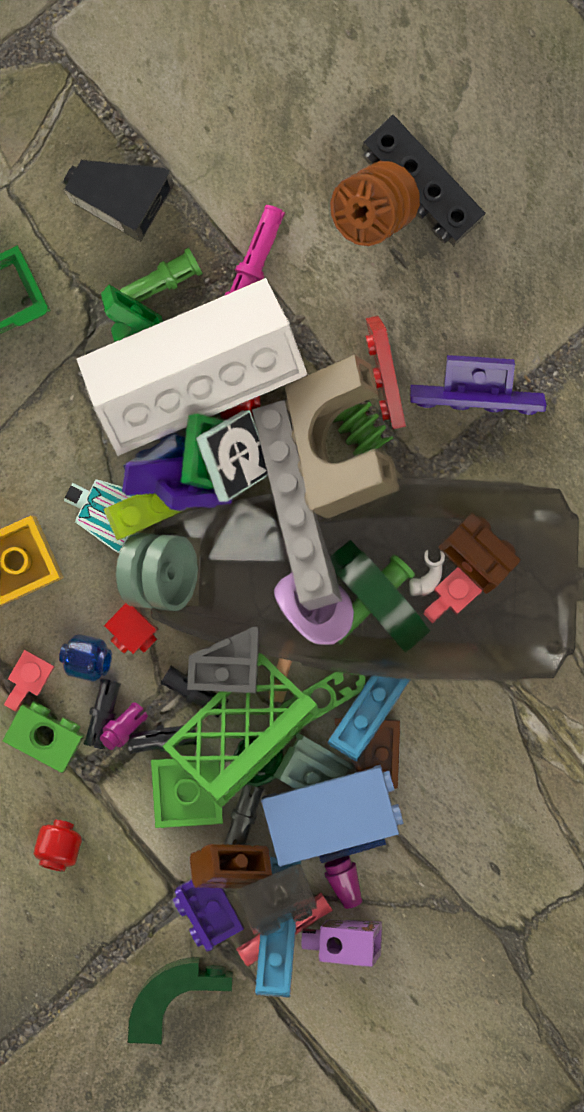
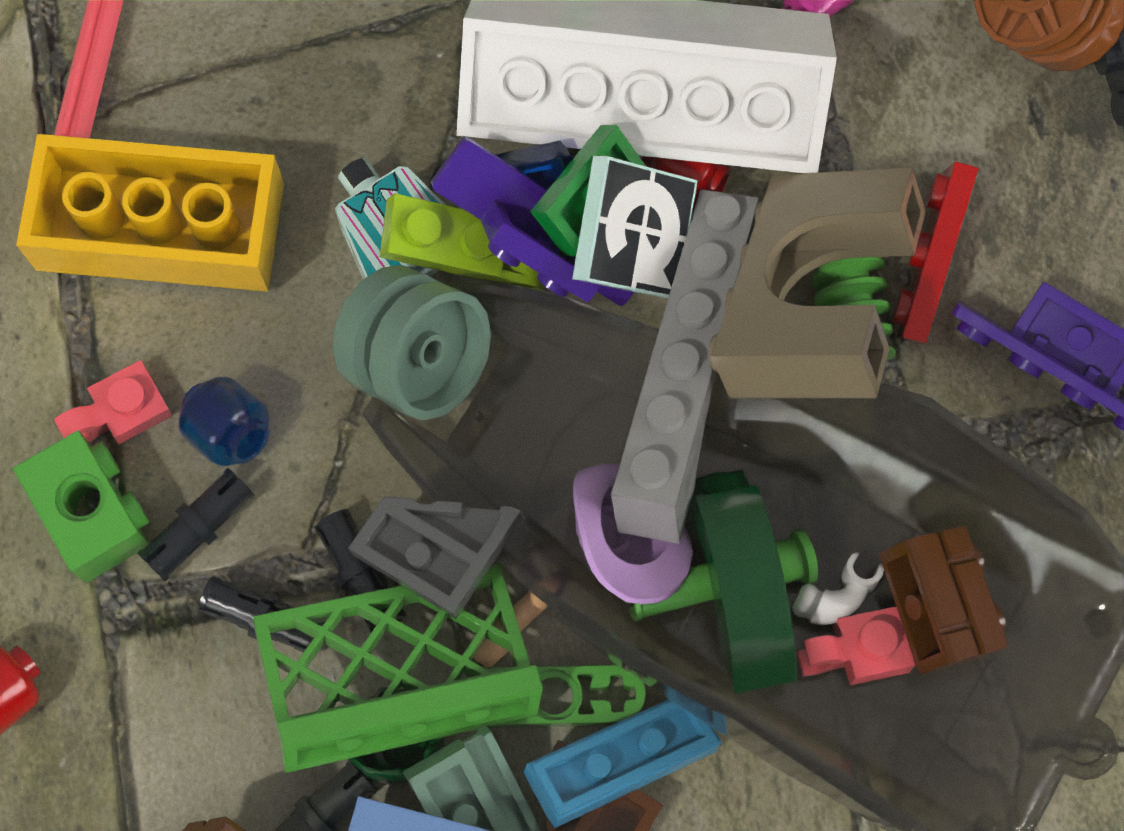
camera: 25 degrees right, 15 degrees down
magenta animal [100,702,148,750] -> none
red brick [104,603,159,654] -> none
bright green plate [151,755,223,828] -> none
clear smoke wing [206,498,287,561] -> none

